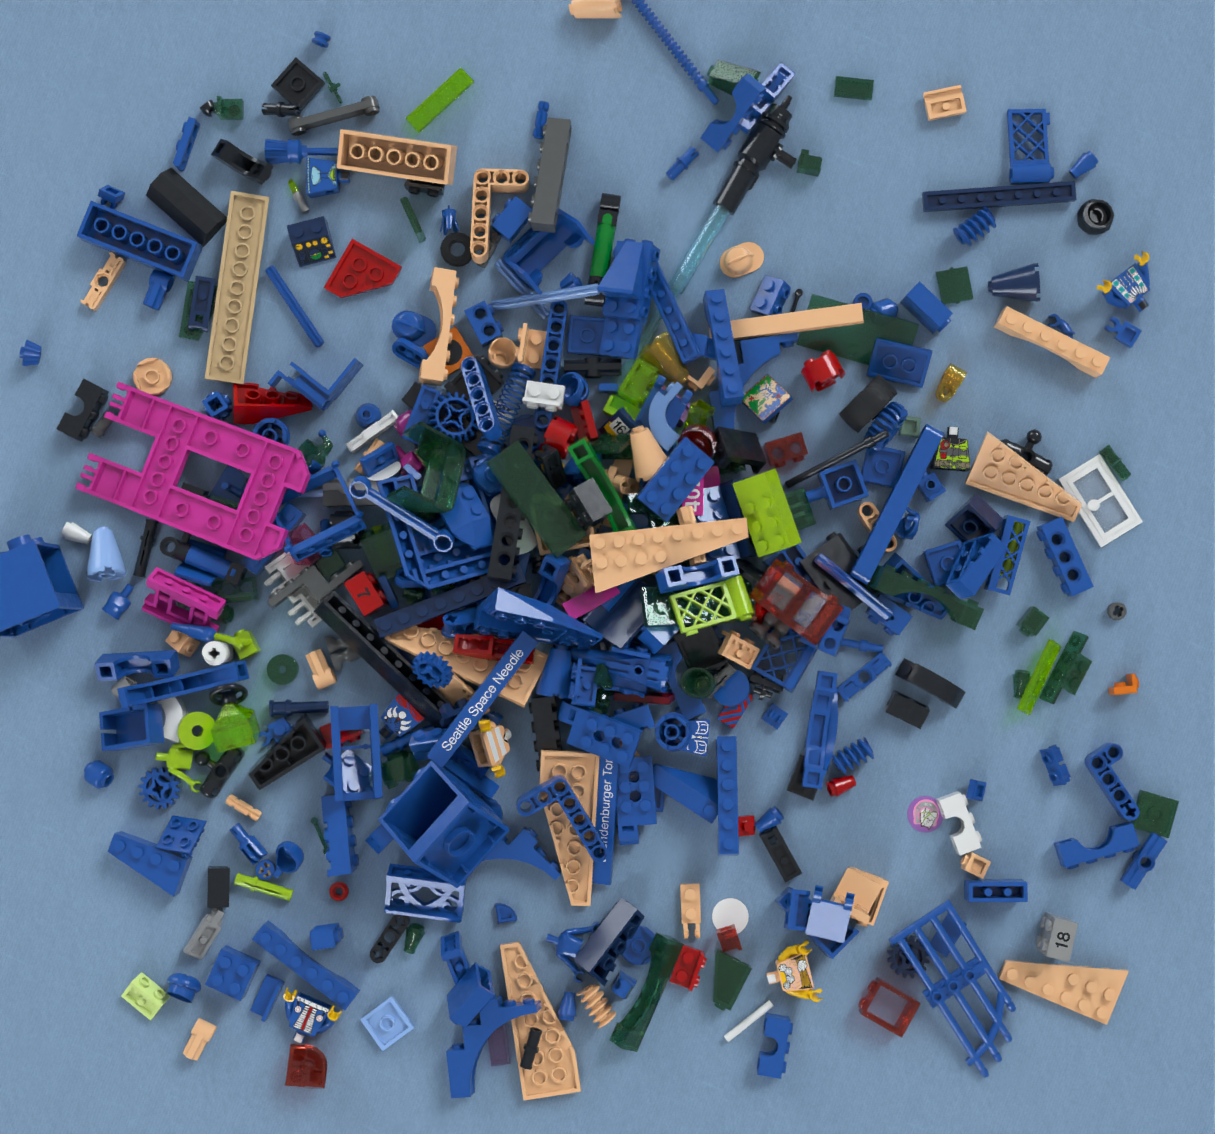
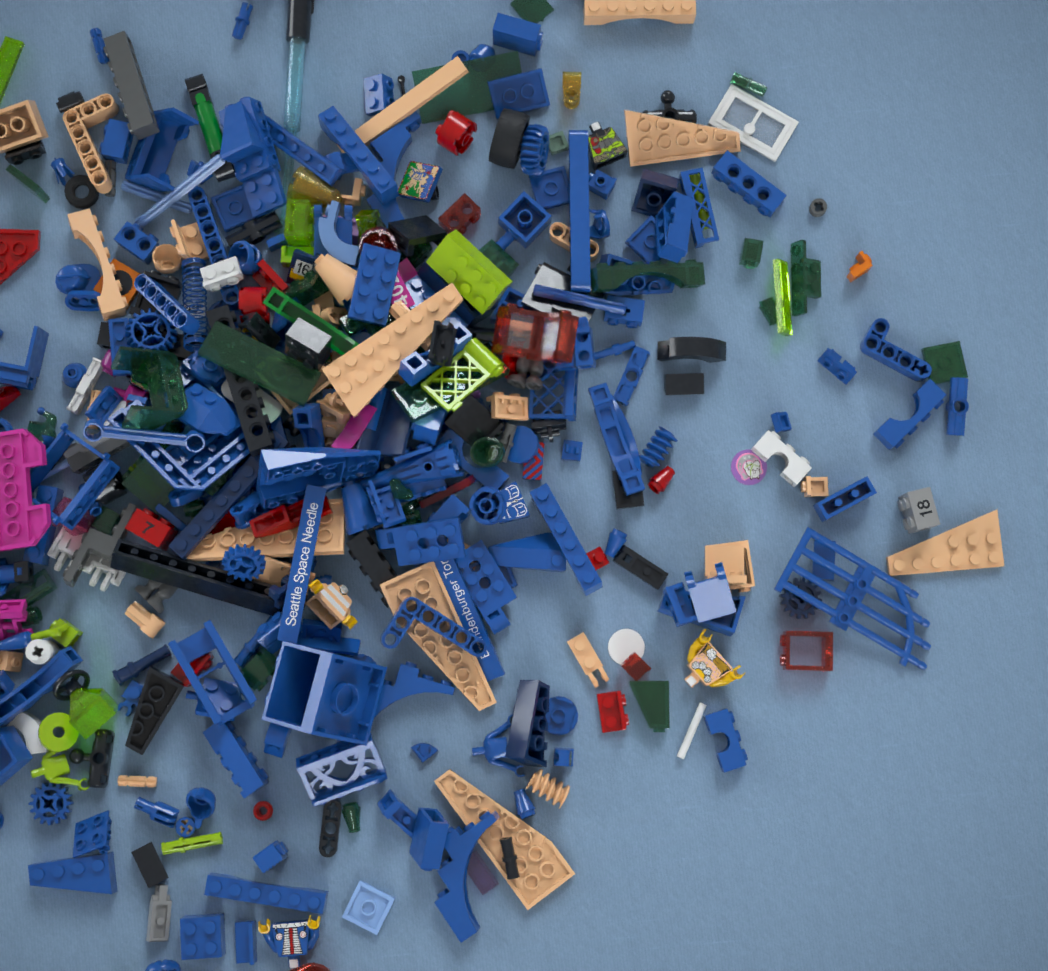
camera: 35 degrees left, 5 degrees down
clear green piece [267,654,299,685] -> none
hinge [311,817,327,855] -> none
torso [379,693,425,740] -> none
clear green arch [610,932,684,1052] -> none
light nougat piece [720,242,764,278] -> none
black bar [785,430,889,488] -> none
none -> black brick [56,91,85,113]
none -> black hinge [428,320,457,367]

